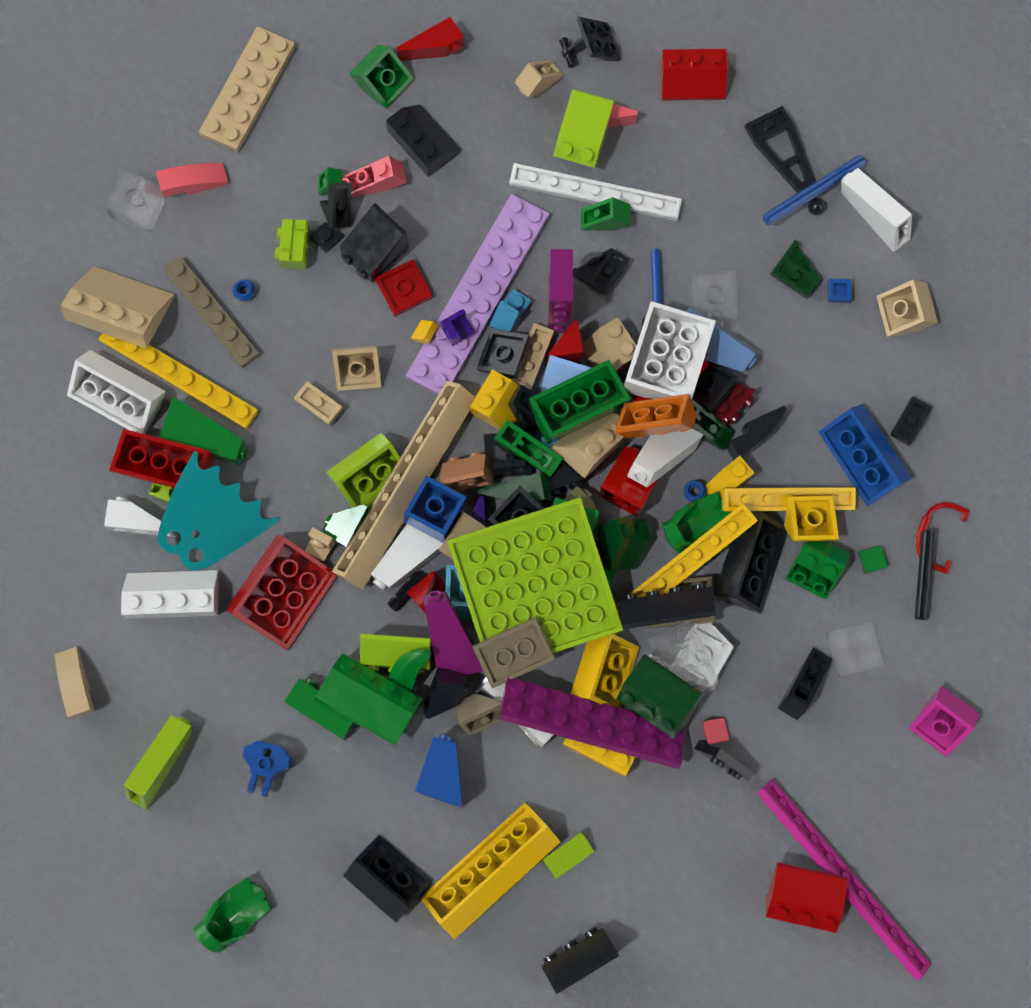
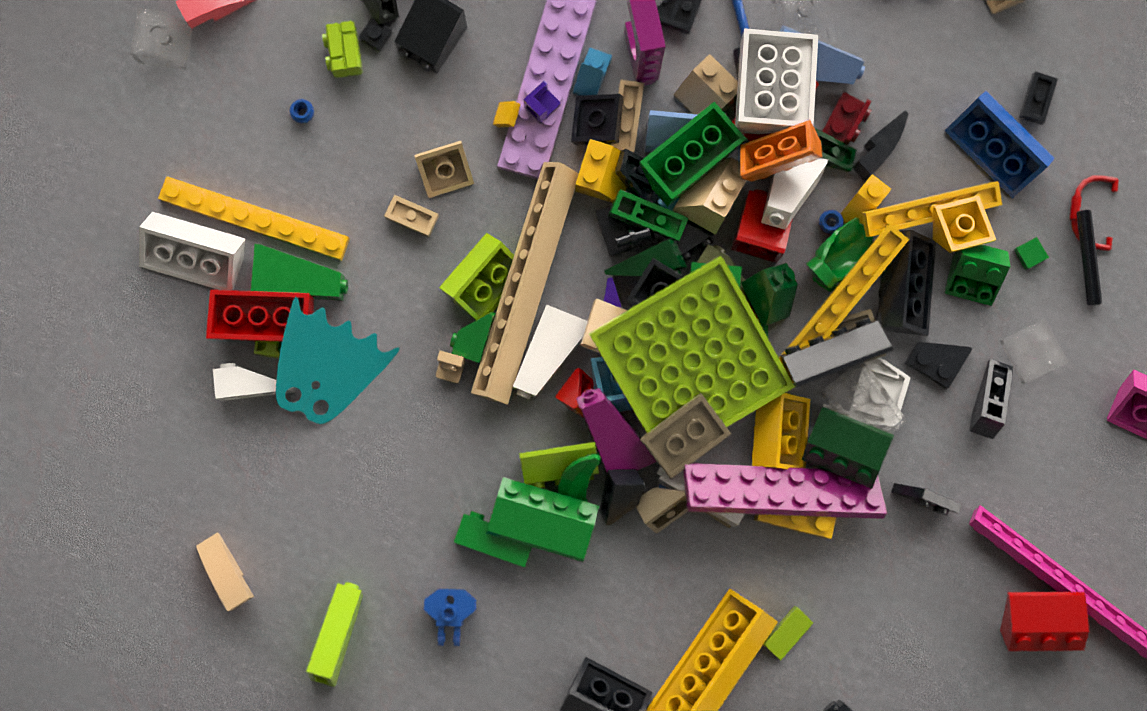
camera: 15 degrees left, 5 degrees up
tan slope [61,266,174,349] -> none
white slope [121,570,219,619] -> none
dark tan plate [163,256,260,369] -> none
red slope [225,535,337,650] -> none
red tile [375,259,433,317] -> none
black axle [388,572,423,612] -> none
blue brick [404,476,467,543] -> none
blue slope [415,734,463,808] -> none
nougat slope [440,452,495,492] -> none
red slope [547,319,583,364] -> none
black plate [692,361,740,414] -> none
coral slope [702,718,729,745] -> none
none -> black wing [905,342,972,389]

